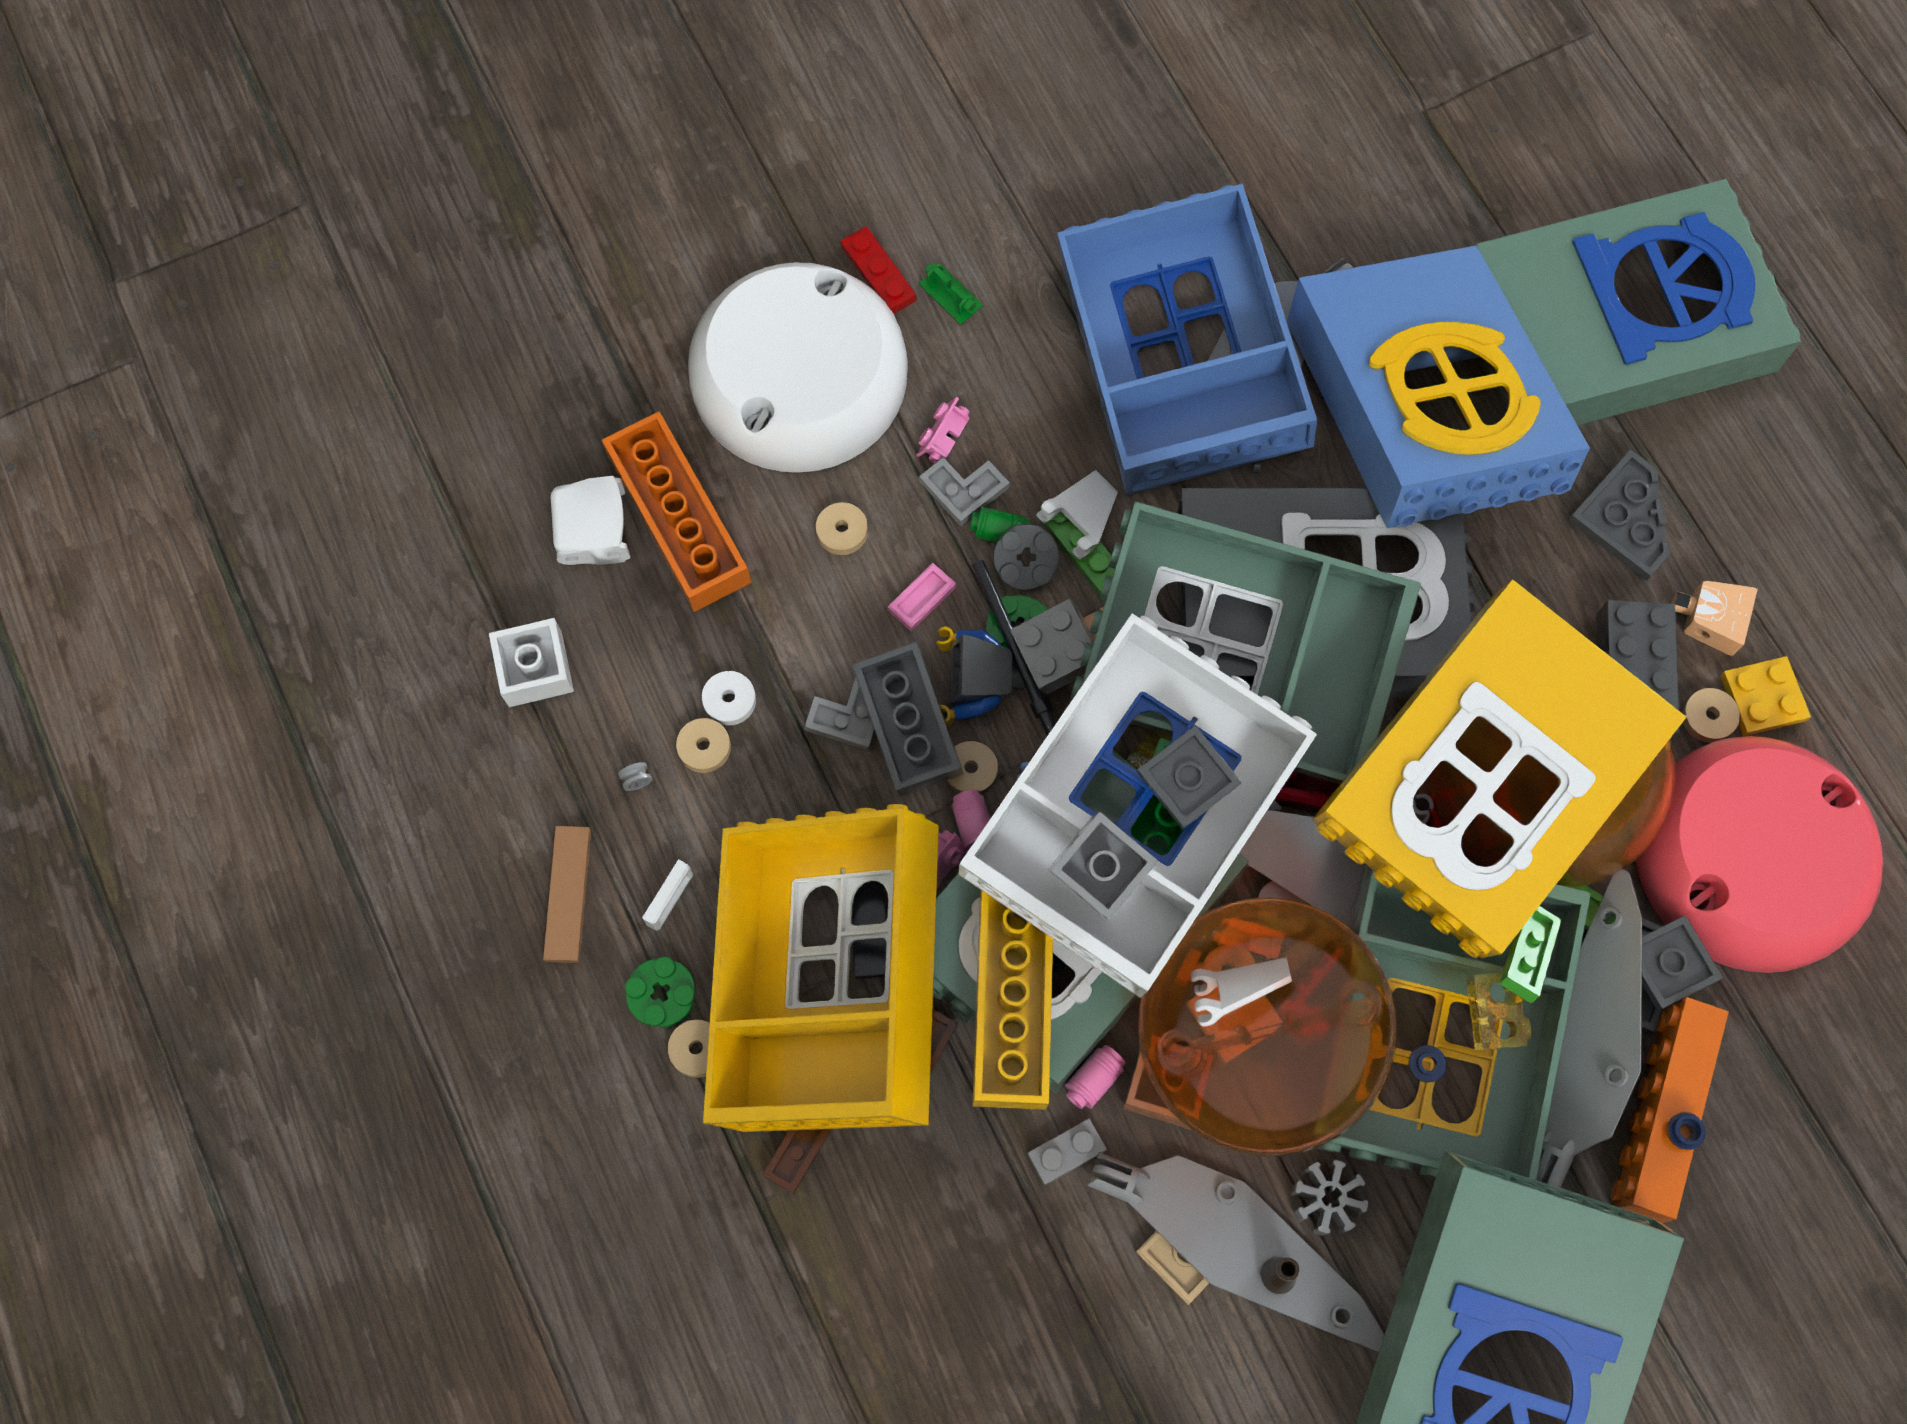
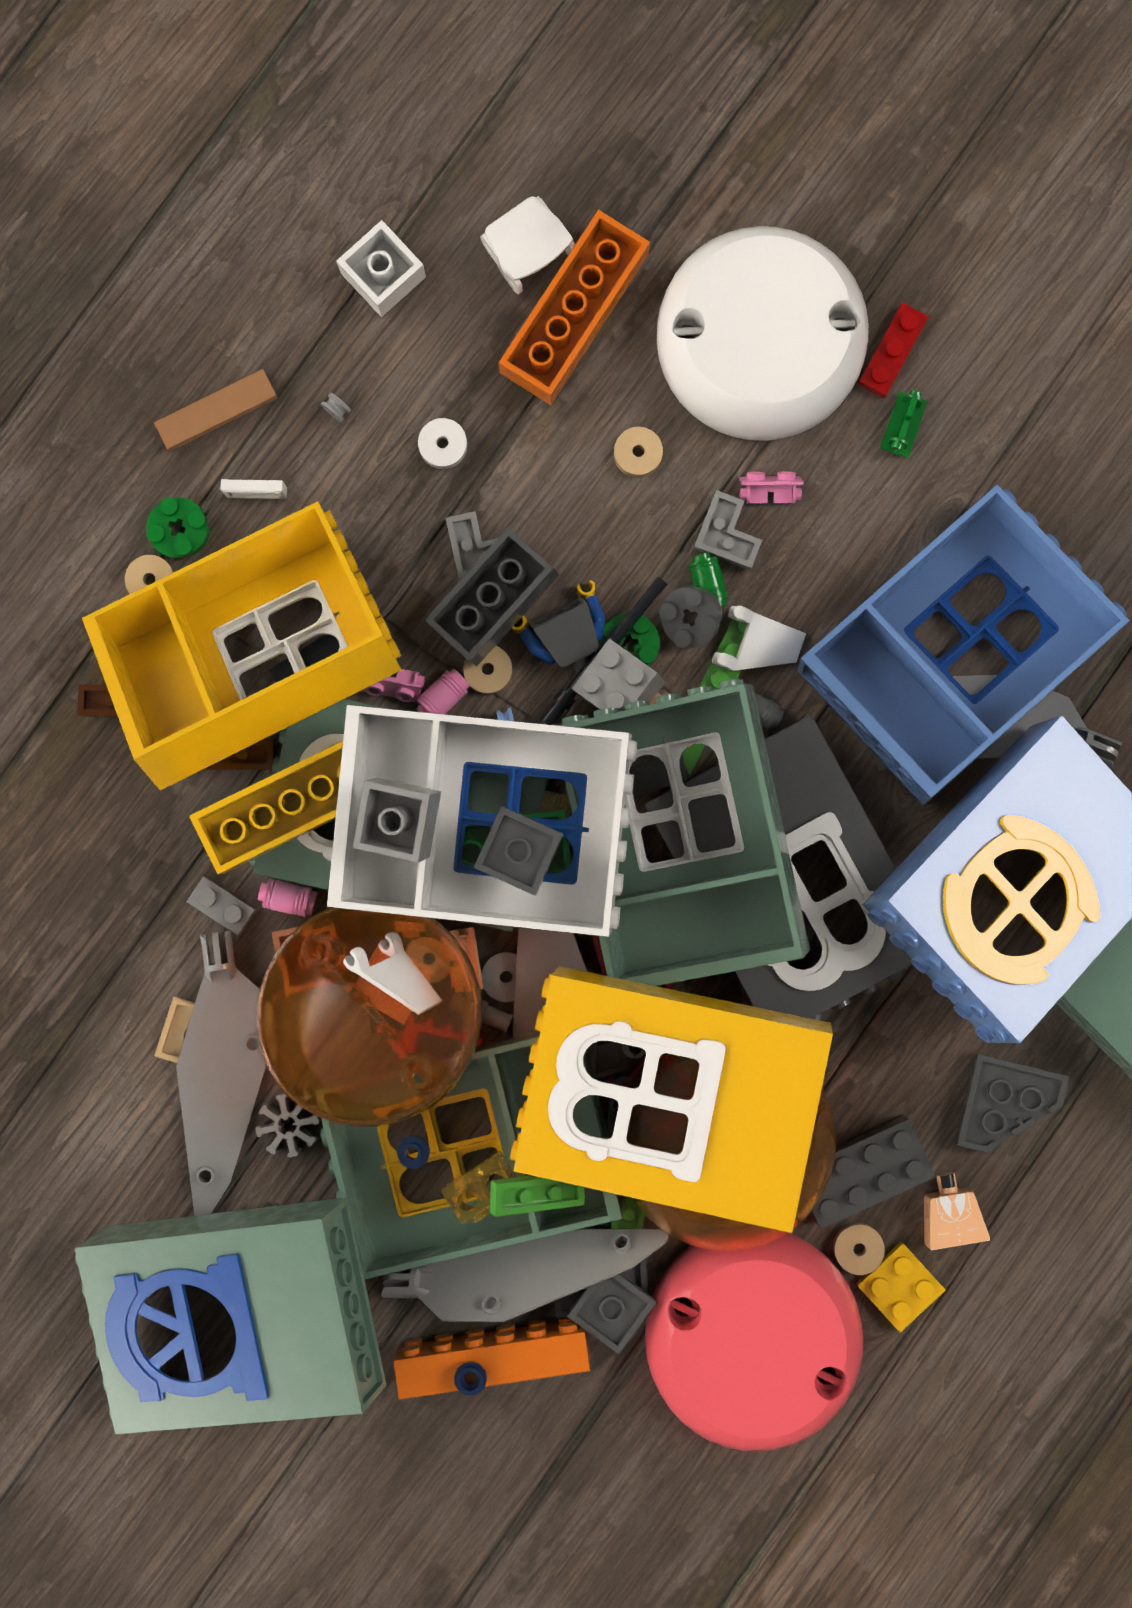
camera: 60 degrees right, 15 degrees up
tan piece [676,718,731,773] -> none
bright pink tile [887,563,956,632] -> none
dark brown cone [1261,1257,1299,1294] -> none

